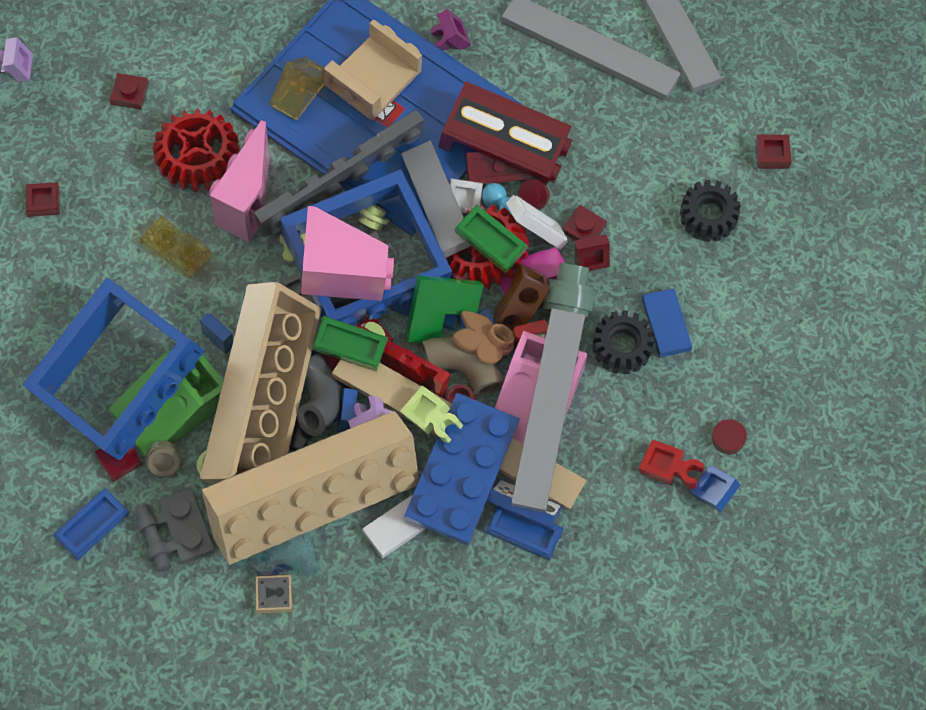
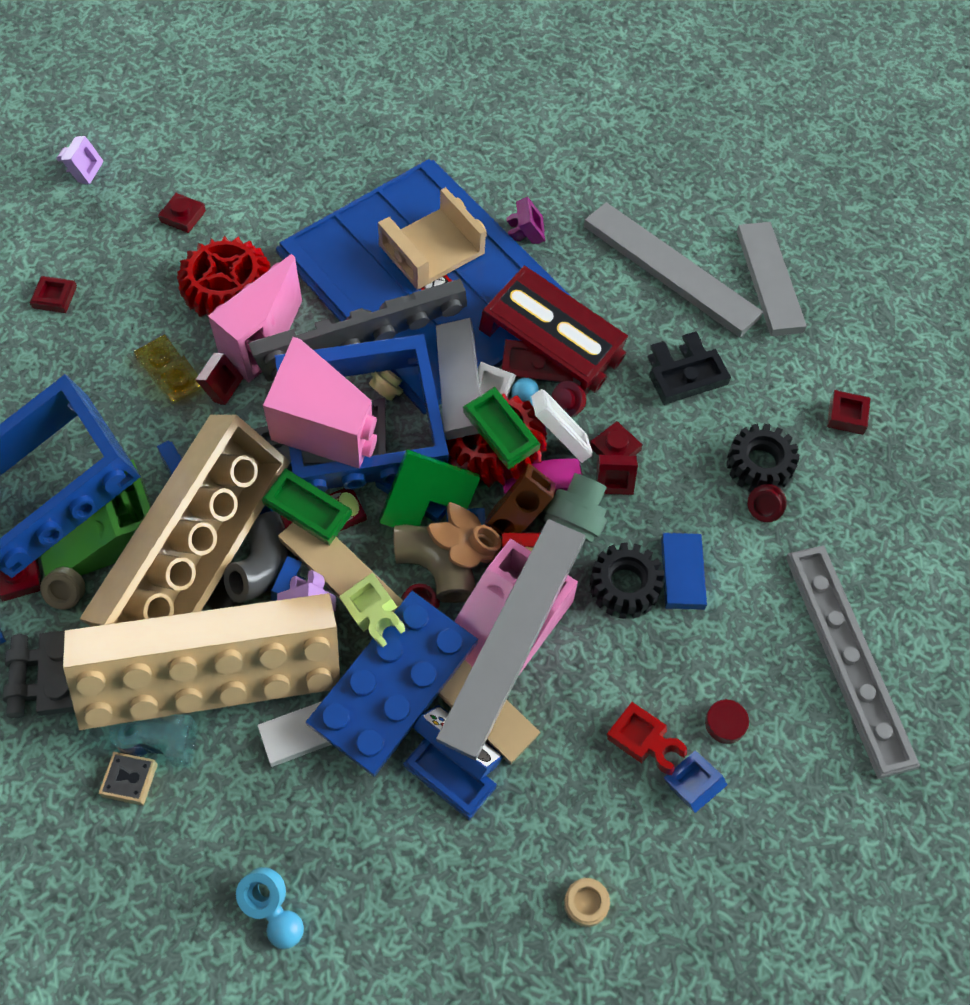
camera: 15 degrees right, 5 degrees down
clear yellow slope [270,56,325,120] -> none
red wing [356,324,451,398] -> none
none -> dark red plate [195,353,244,405]
none -> medium azure plate [236,867,304,949]
none -> tan tile [564,878,610,927]
none -> black plate [647,332,731,405]
none -> dark red plate [747,484,787,522]
none -> light grey tile [786,545,920,779]

